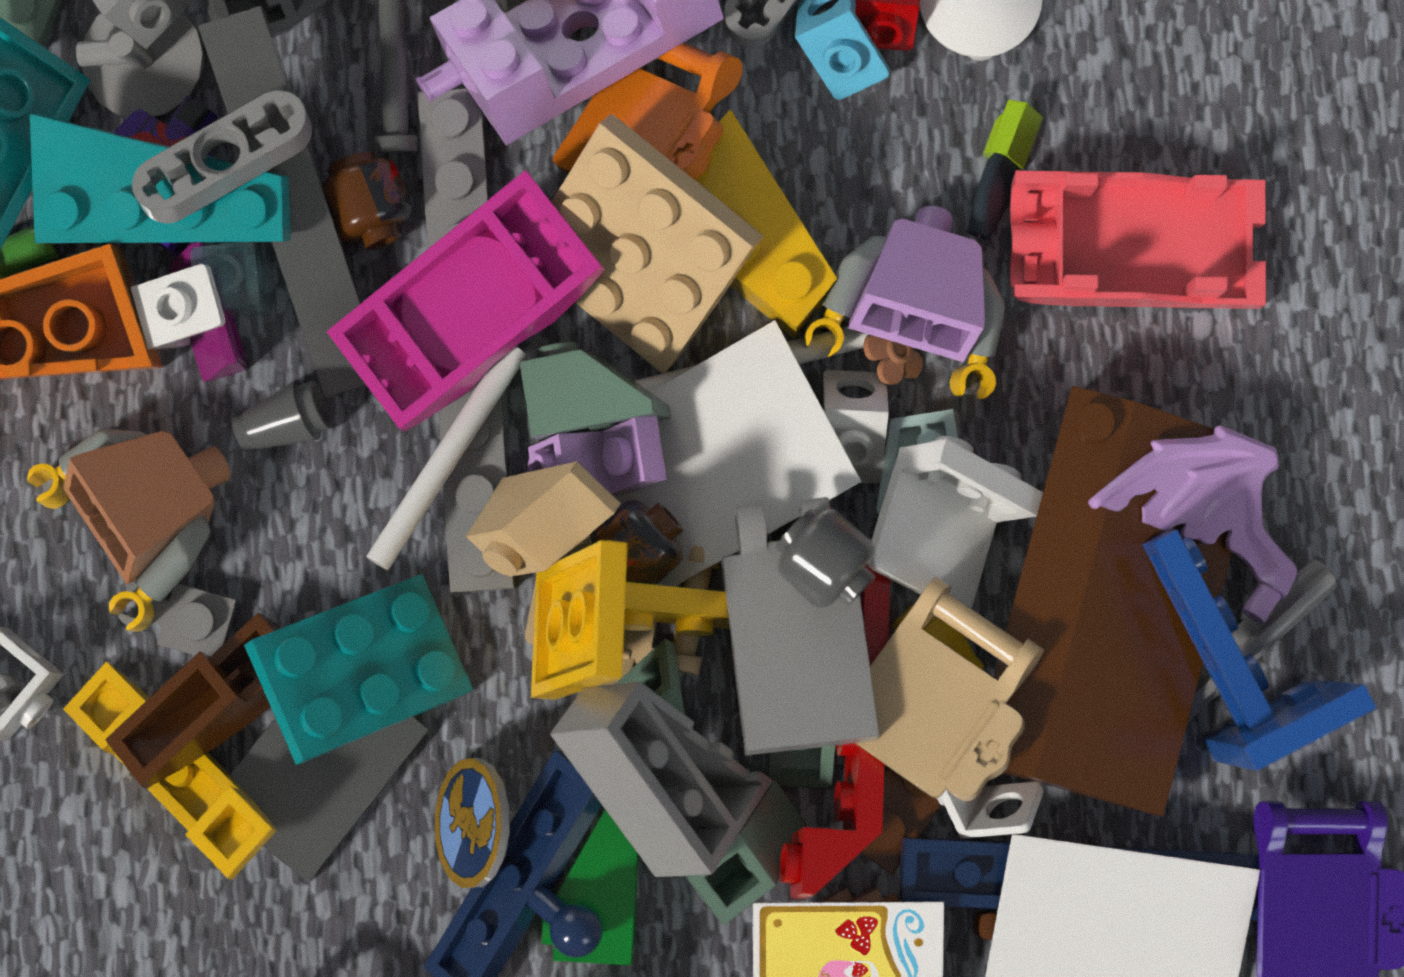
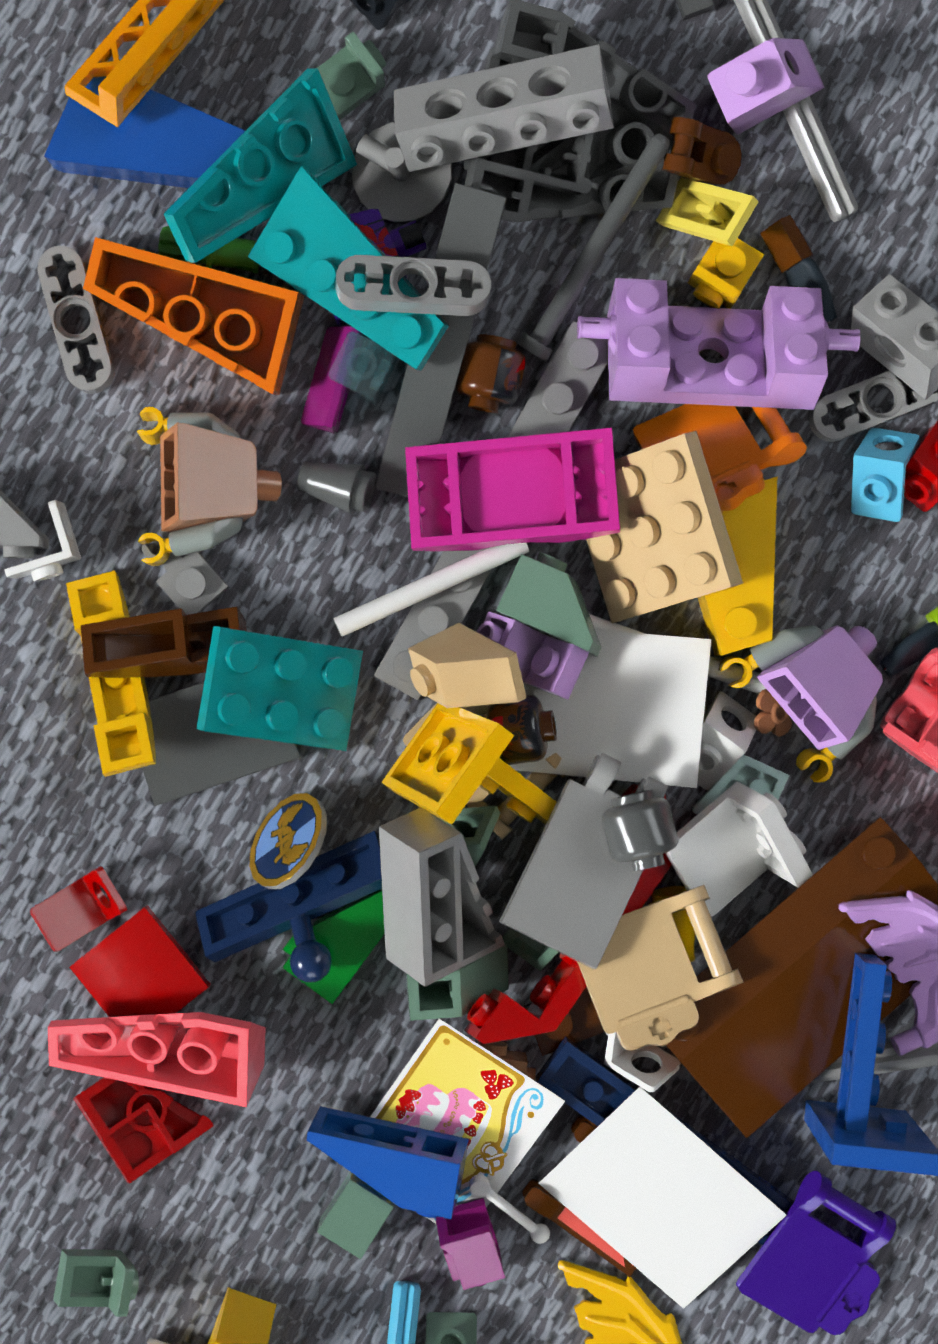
camera: 30 degrees right, 5 degrees up
white bracket [130,264,225,349] -> none

